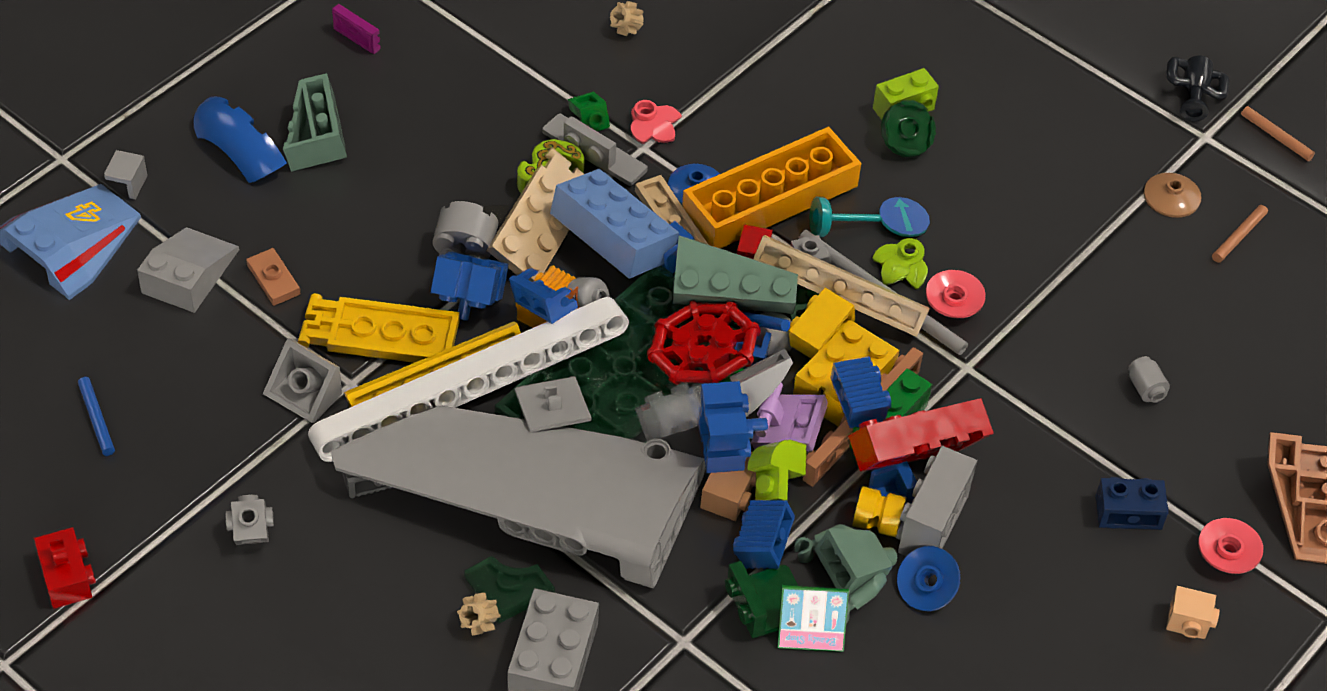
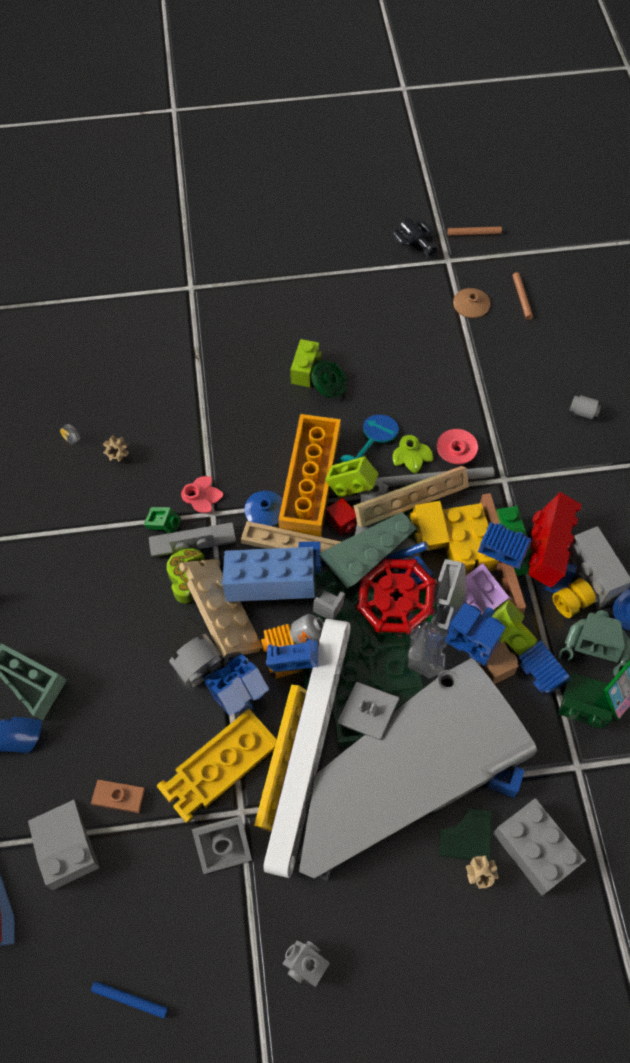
camera: 45 degrees left, 10 degrees up
none -> light grey panel [313,590,345,620]
none -> lime brick [325,456,378,498]
none -> blue panel [486,766,525,798]

